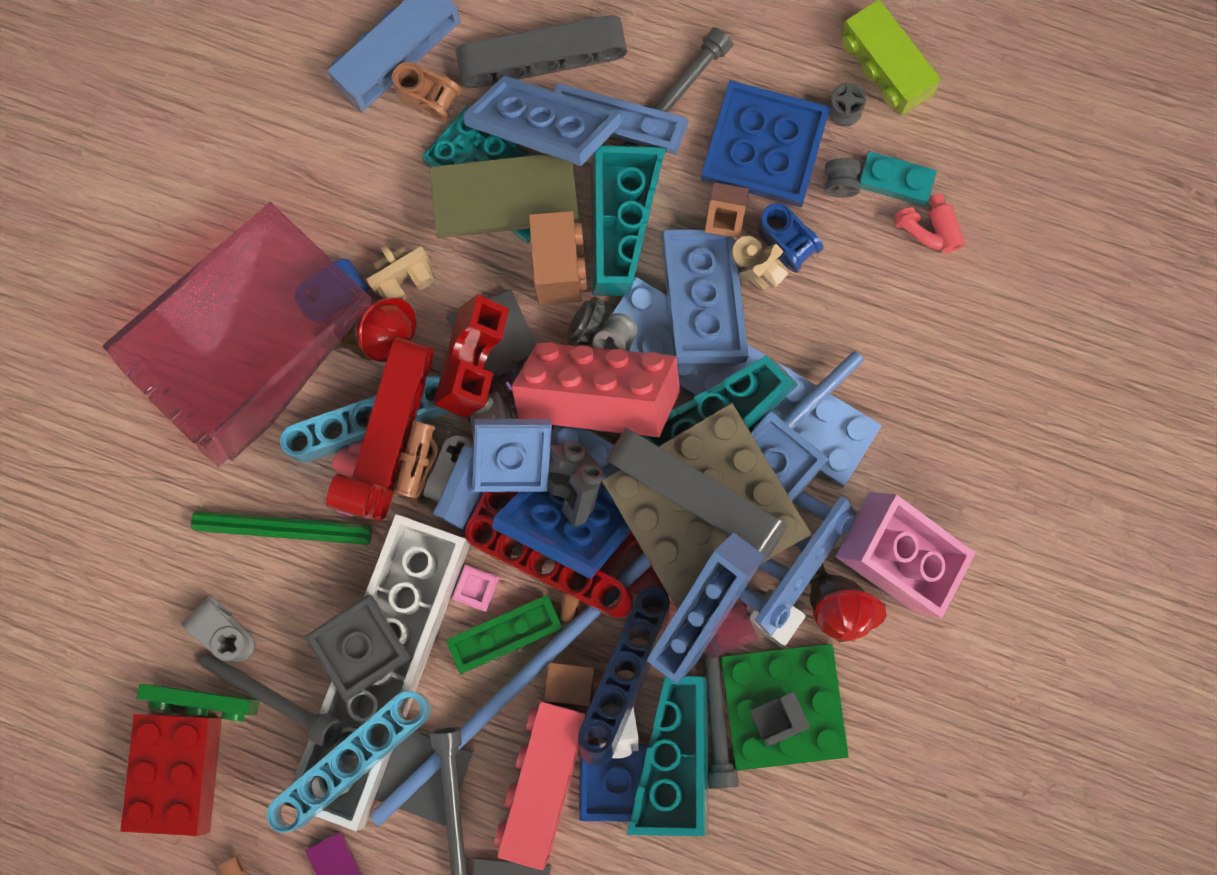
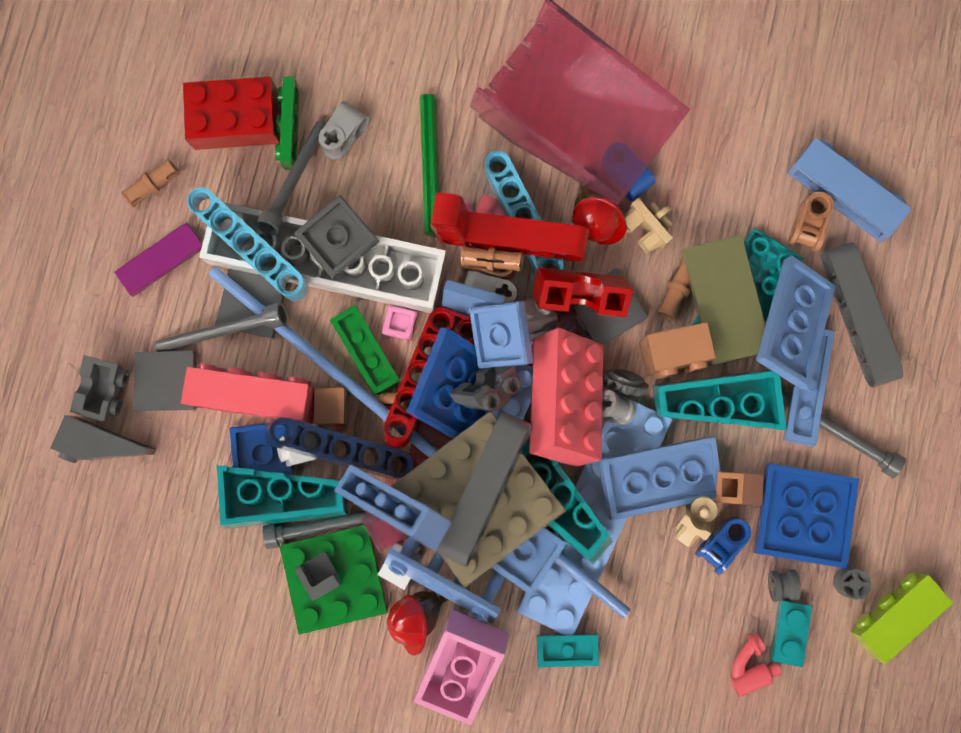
camera: 85 degrees right, 5 degrees up
none -> teal plate [537,633,599,668]
none -> nougat pin [657,260,690,320]

